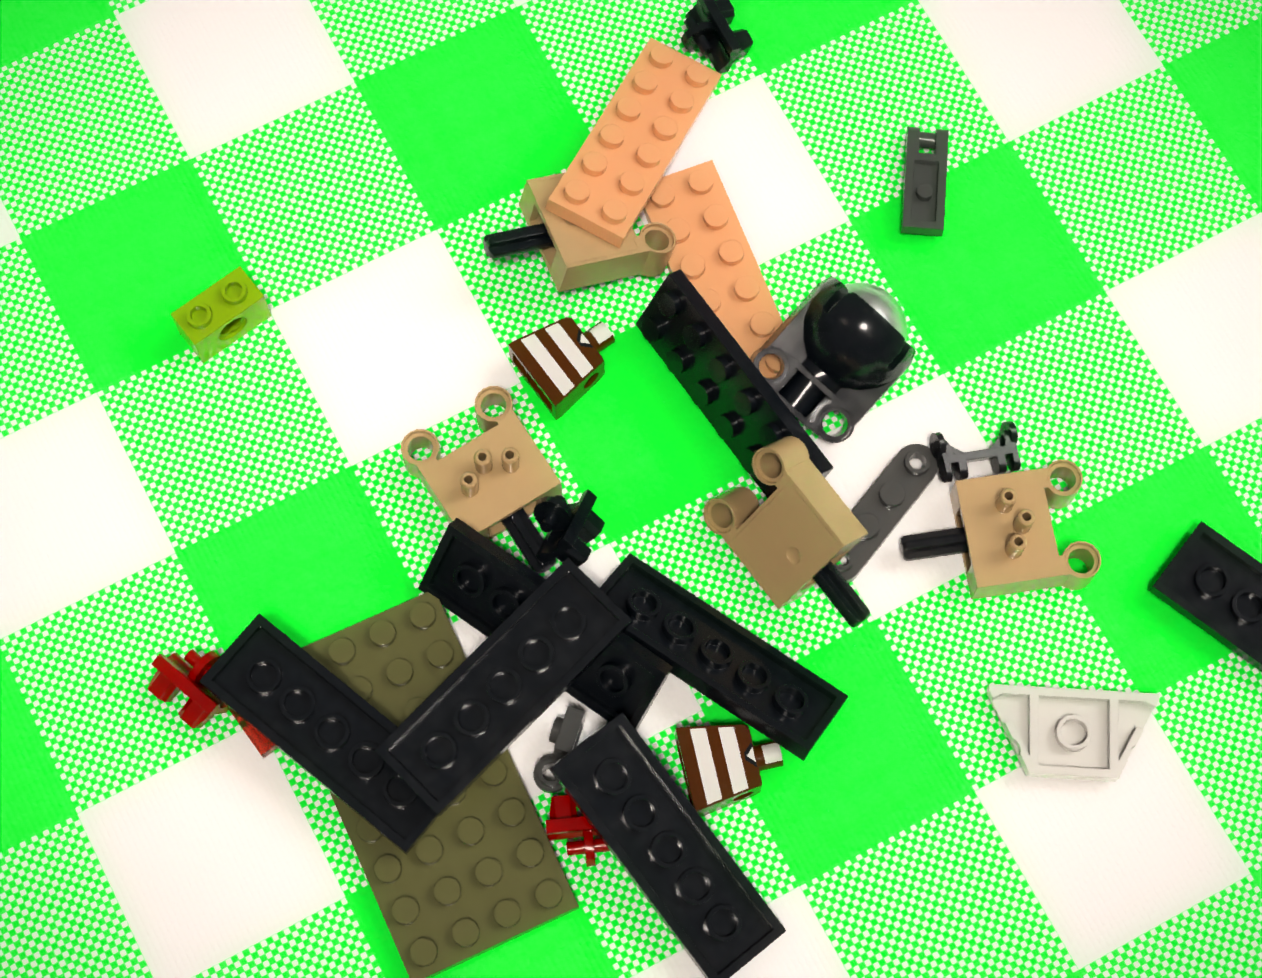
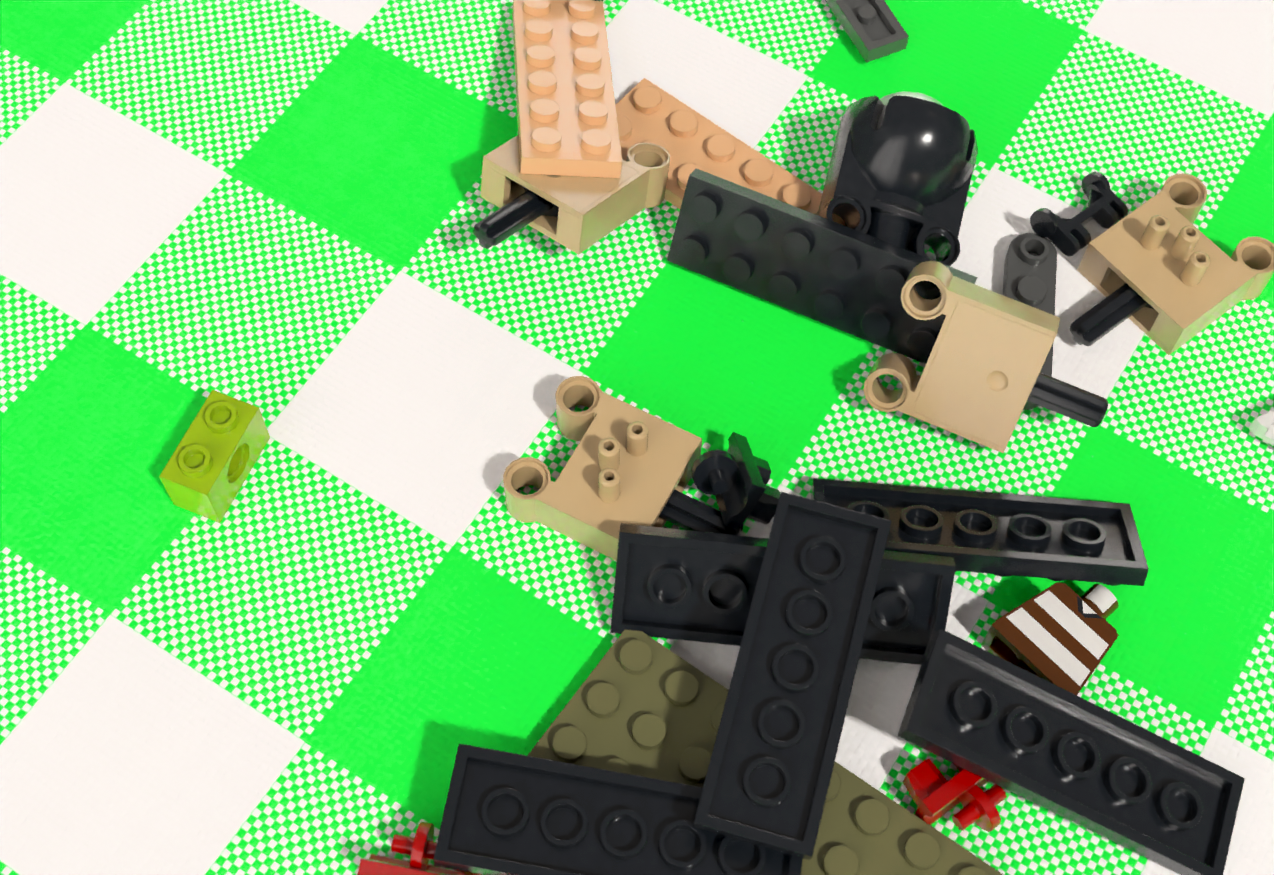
camera: 30 degrees left, 10 degrees down
reddish brown torso [508,317,615,420] -> none
dark grey plate [533,706,585,793] -> none

